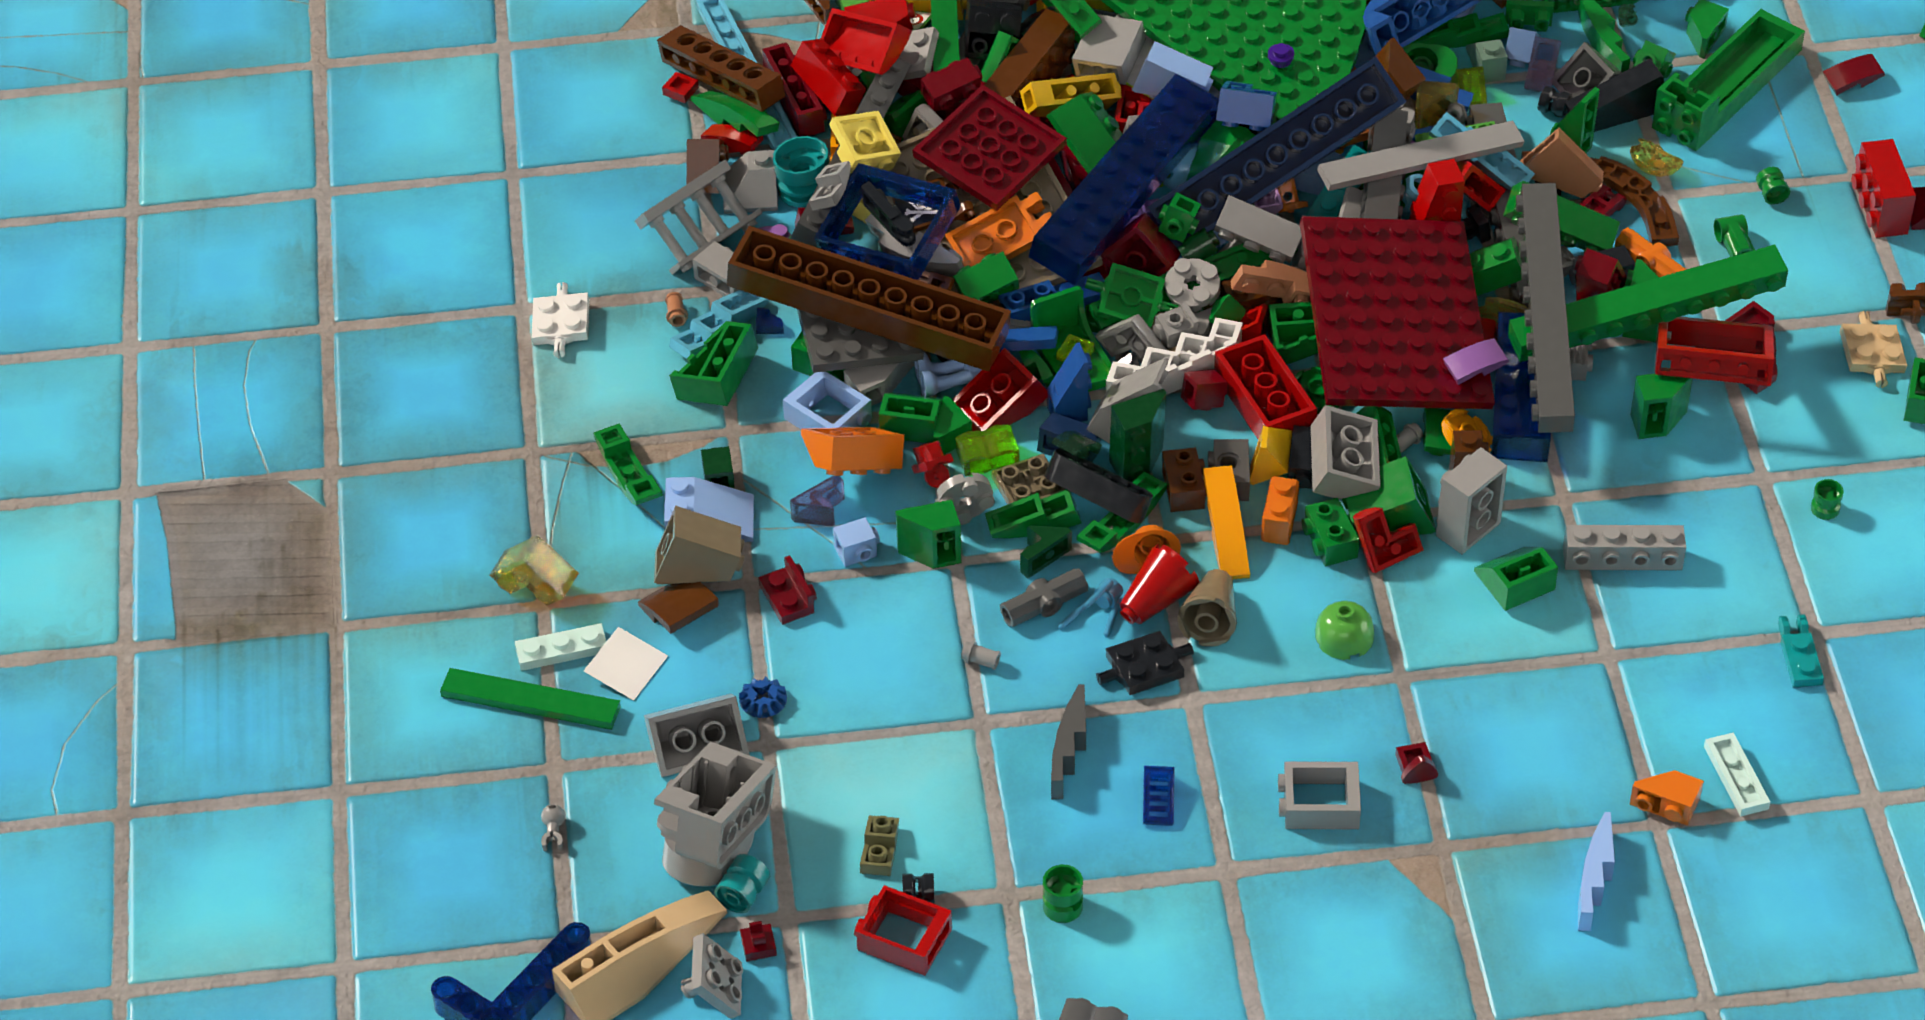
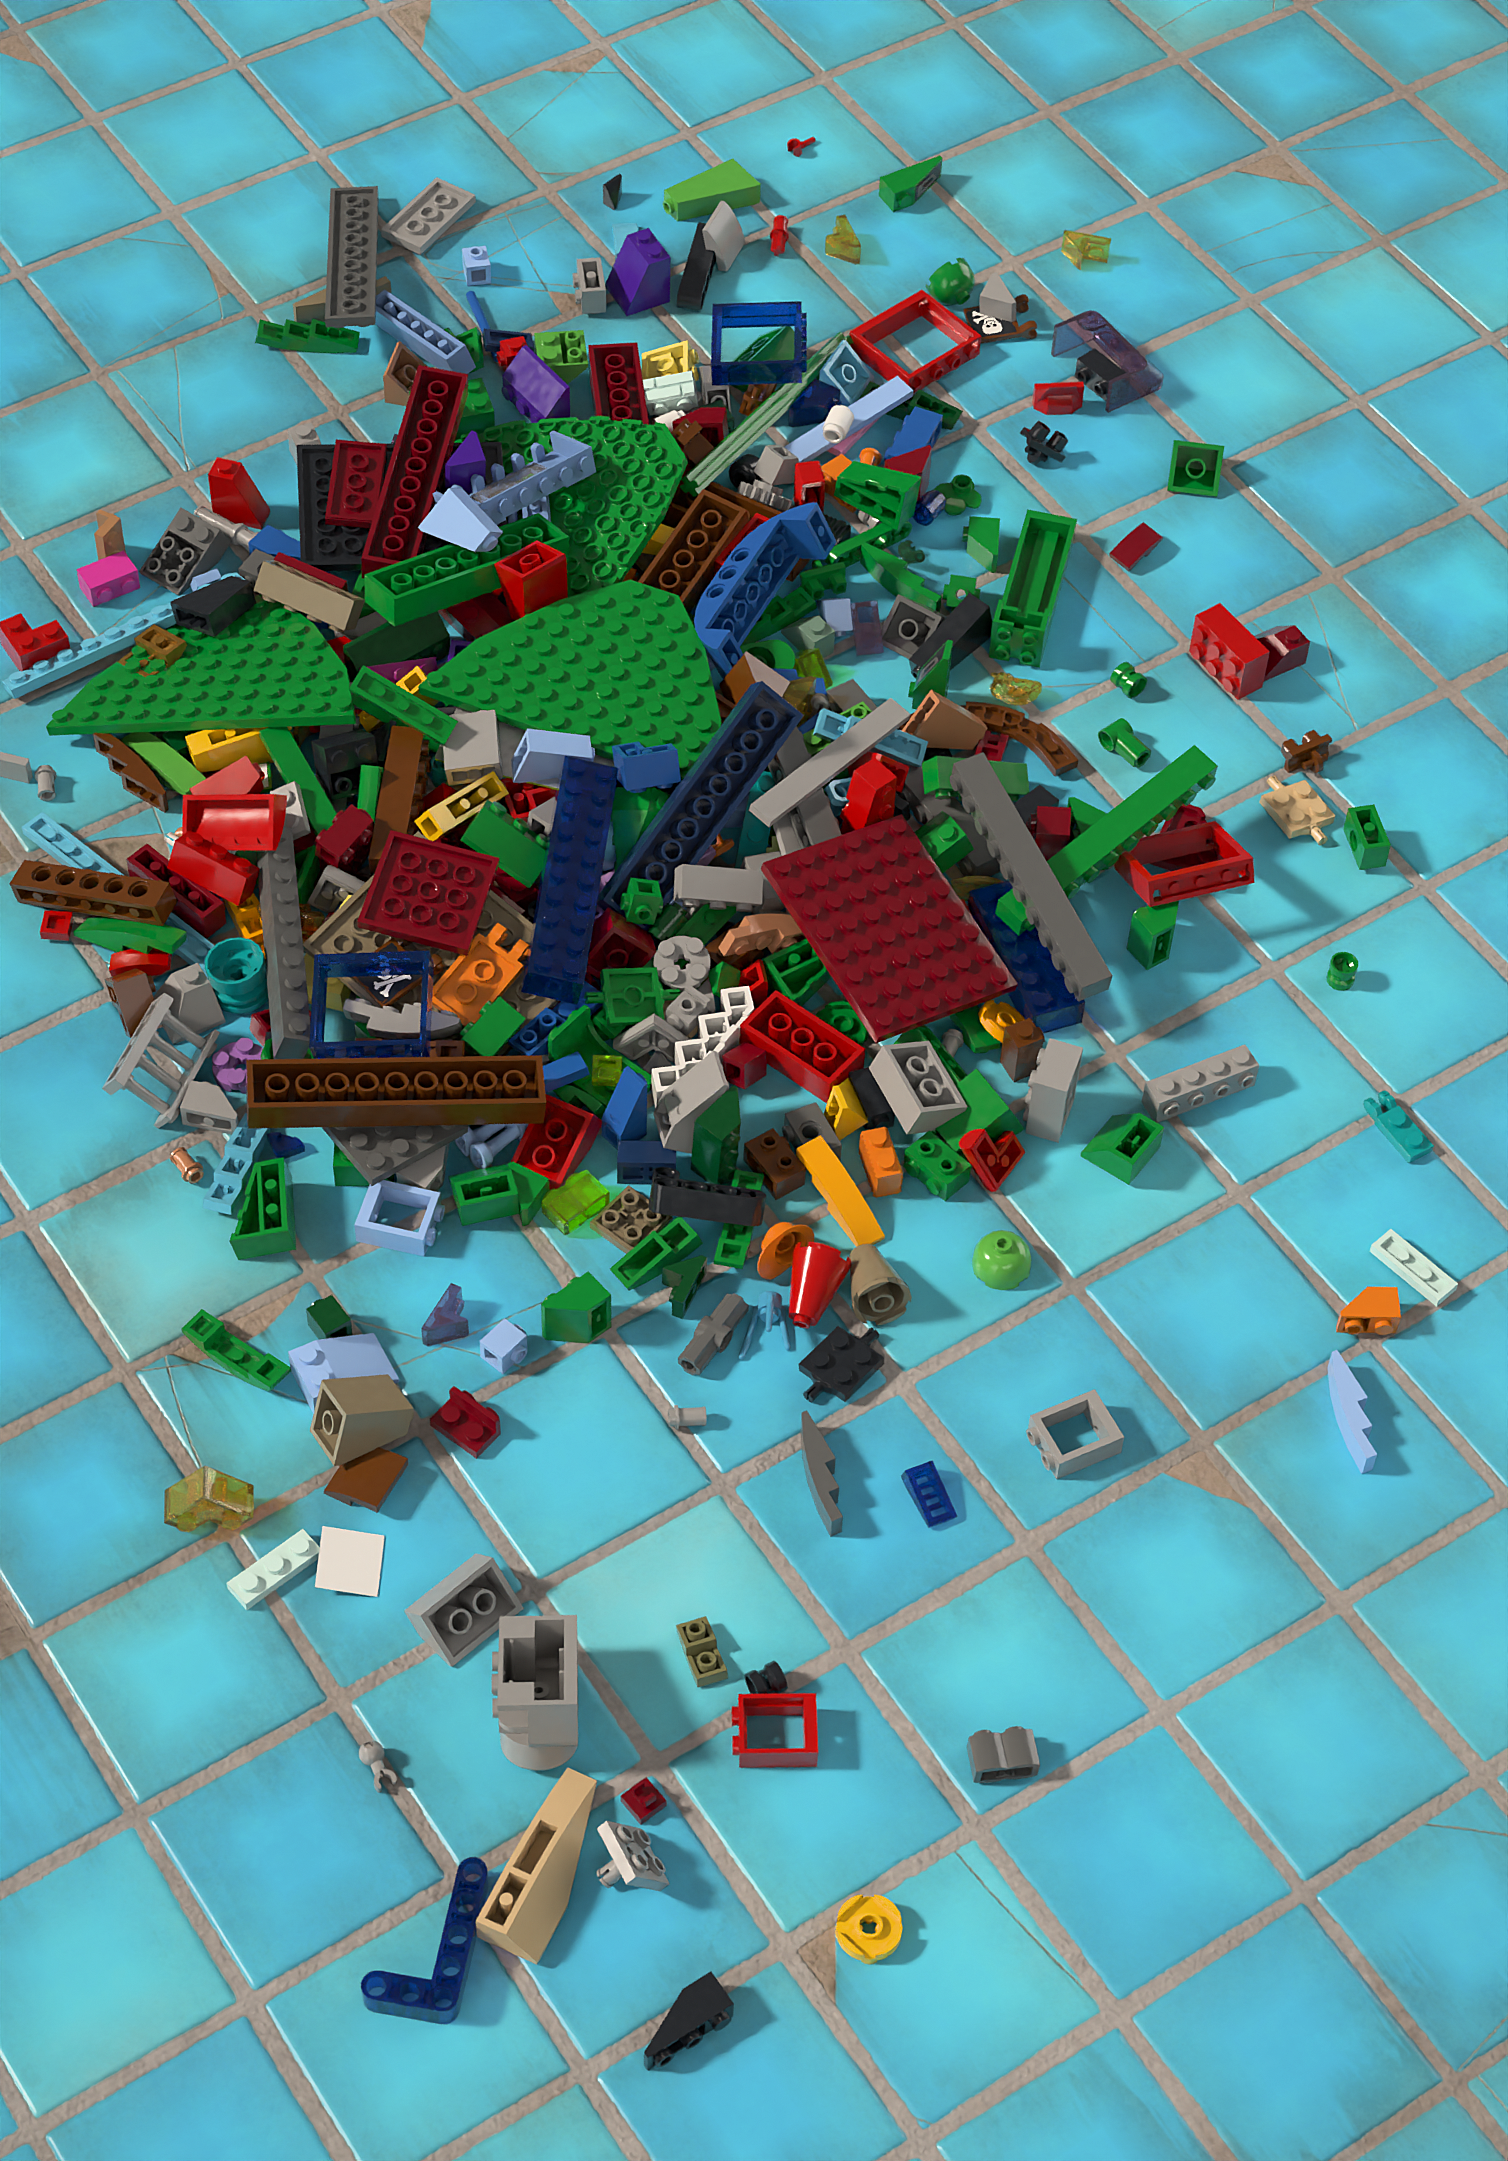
camera: 30 degrees left, 5 degrees up
green tile [440,668,621,730] -> none
white plate [531,282,590,358] -> none
teal wheel [714,854,770,913] -> none
blue gear [739,676,787,718] -> none
orange slope [801,427,904,476] -> none
light grey slope [809,161,851,211] -> none
light yellow plate [829,111,901,177] -> none
black hinge [861,181,916,247] -> none
red hips [911,441,954,488] -> none
light grey plate [935,473,995,525] -> none
green wheel [1043,864,1083,923] -> none
clear green slope [1052,430,1102,460] -> none
dark purple plate [1268,43,1294,68] -> none
dark red tile [1395,742,1438,784] -> none
medium lavender slope [1443,338,1509,385] -> none
black wheel [1537,85,1572,118] -> none
orange piece [1615,227,1686,277] -> none

